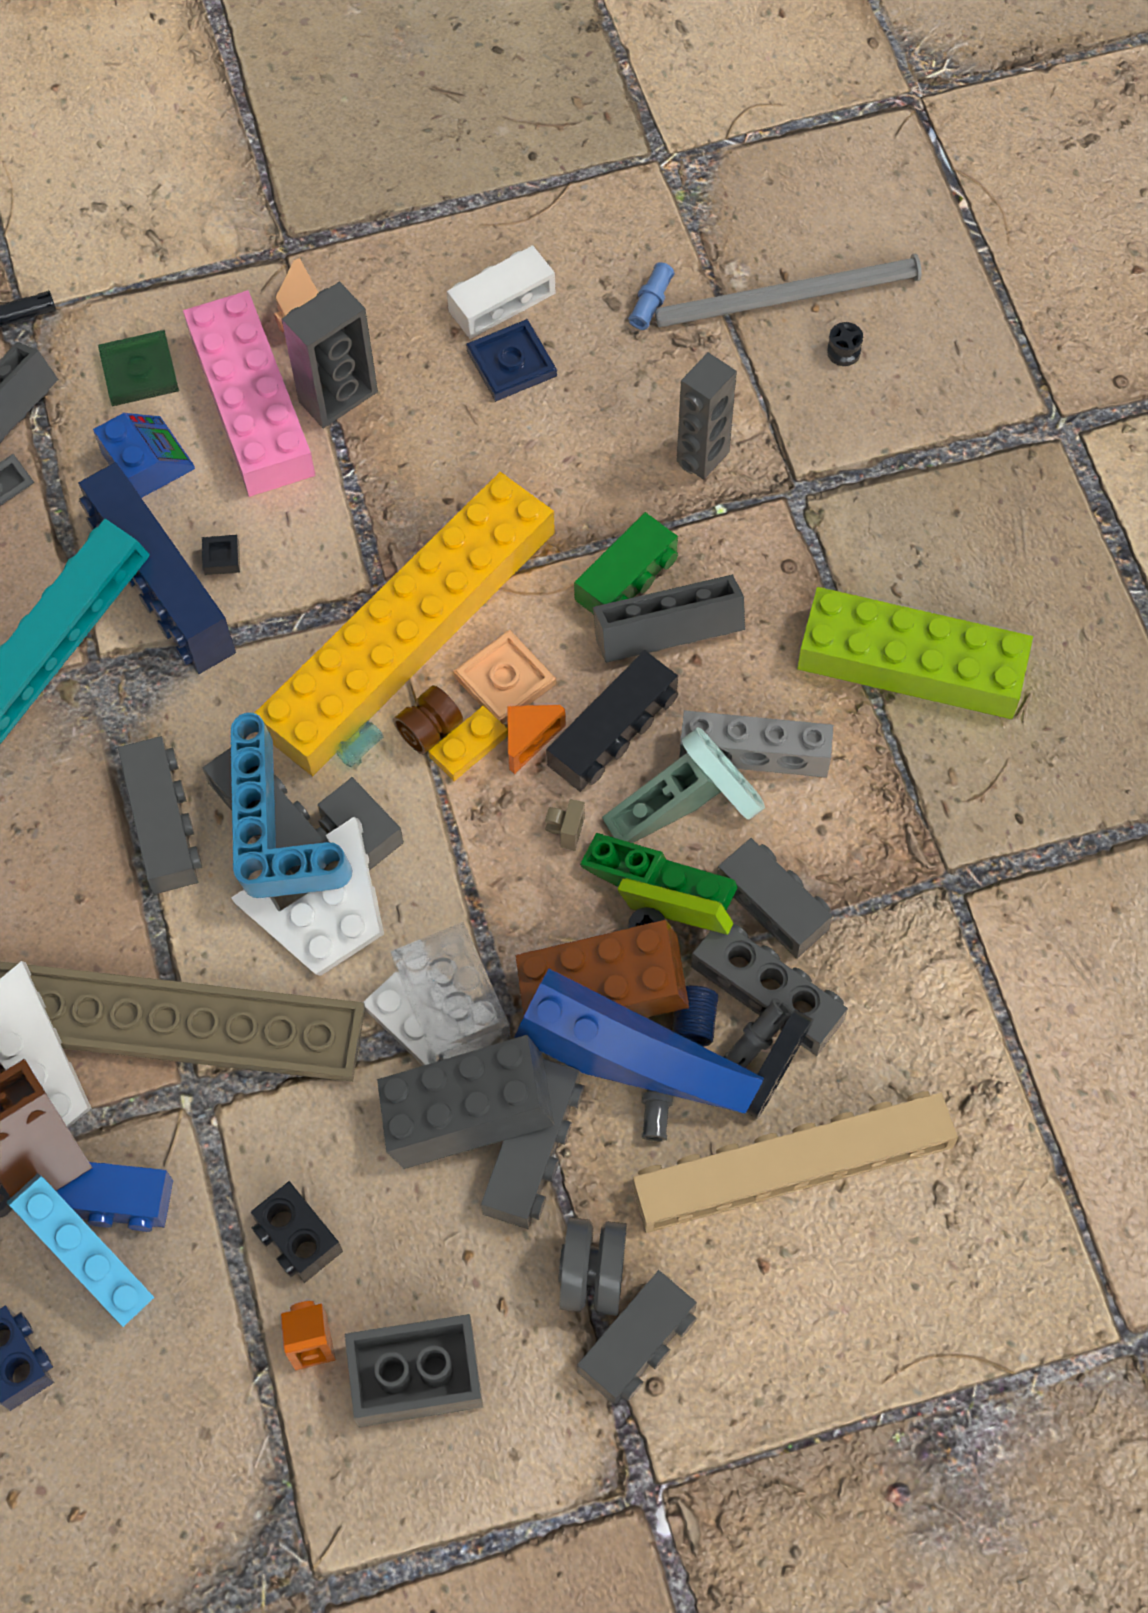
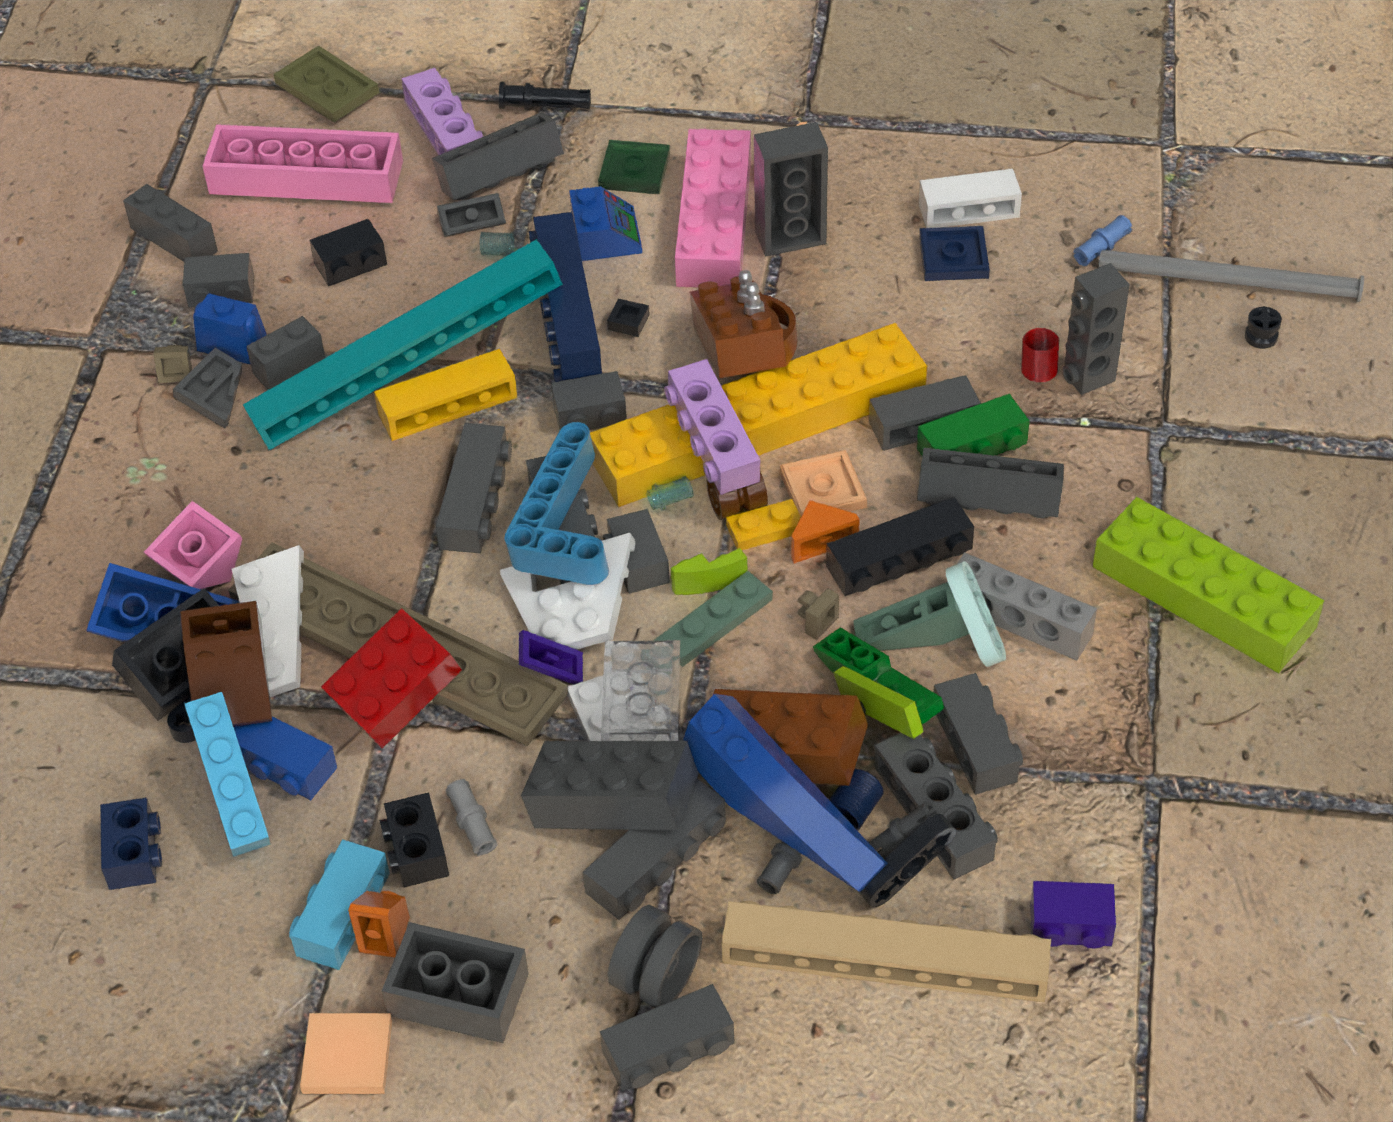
camera: 25 degrees right, 15 degrees down
none -> medium azure brick [289,839,390,970]
none -> light nougat tile [300,1013,392,1094]
none -> red brick [321,608,462,748]
none -> yellow brick [374,349,518,441]
none -> light grey pin [446,779,497,856]
none -> clear light blue piece [480,232,514,256]
none -> dark purple slope [519,630,583,685]
none -> dark grey brick [551,371,627,430]
none -> sand green plate [641,571,773,679]
none -> lavender brick [664,359,760,495]
none -> lime slope [671,548,748,595]
none -> dark orange piece [689,270,798,378]
none -> dark grey brick [869,375,981,451]
none -> red piece [1021,328,1059,382]
none -> dark purple brick [1030,881,1116,949]

